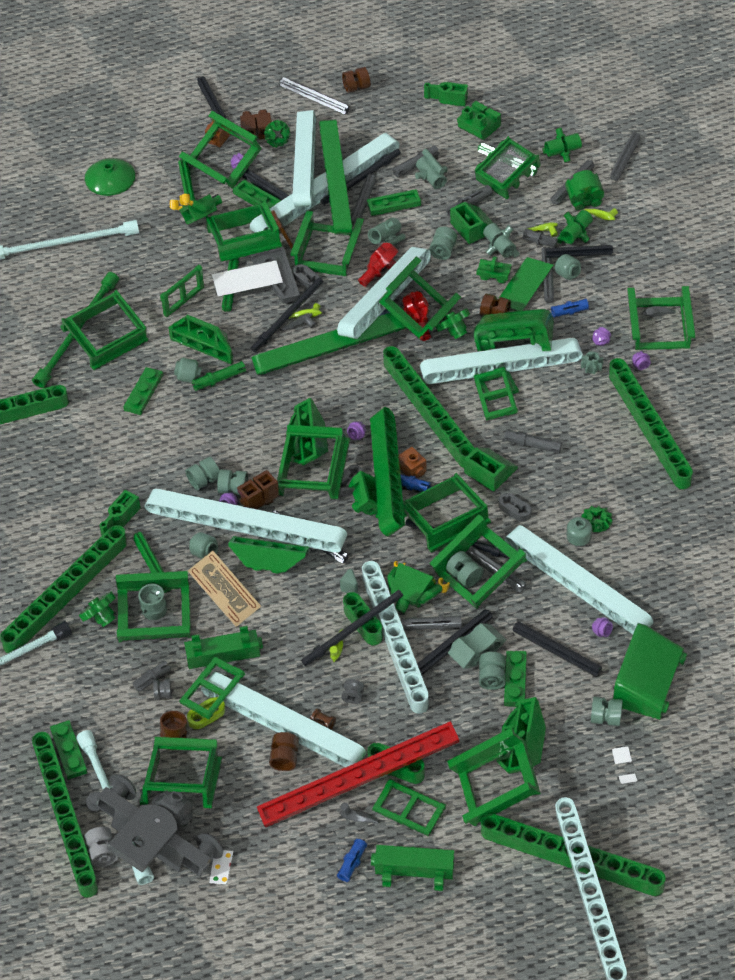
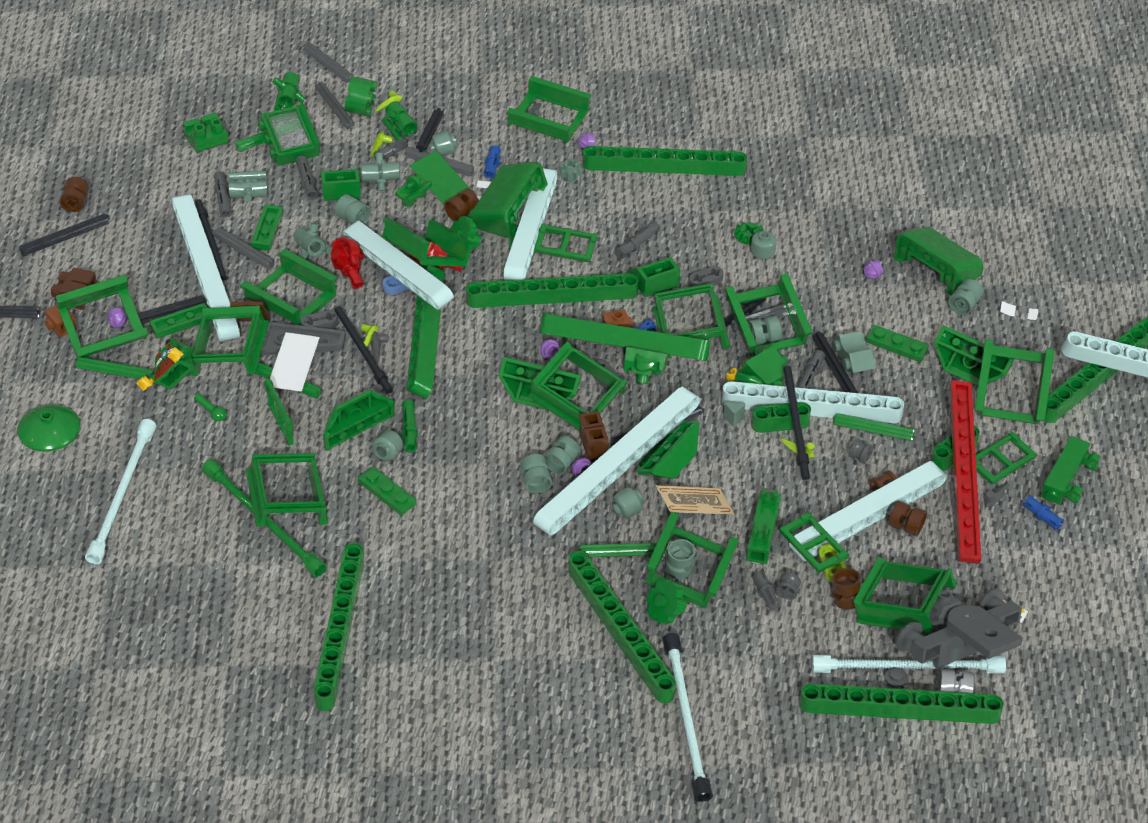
camera: 70 degrees left, 5 degrees down
green plate [50,720,88,780] -> none
green piece [99,490,141,536] -> none
green gear [264,120,291,148] -> none
light aqua beam [293,110,316,207] -> none
green beam [319,119,352,235] -> none
green piece [424,82,468,107] -> none
sand green wheel [479,652,505,690] -> none
light aqua beam [505,525,653,634] -> none
black axle [512,622,602,677] -> none
medium lavender plate [592,327,611,346] -> none
none -> green bar [194,393,227,421]
none -> green axle [834,413,915,441]

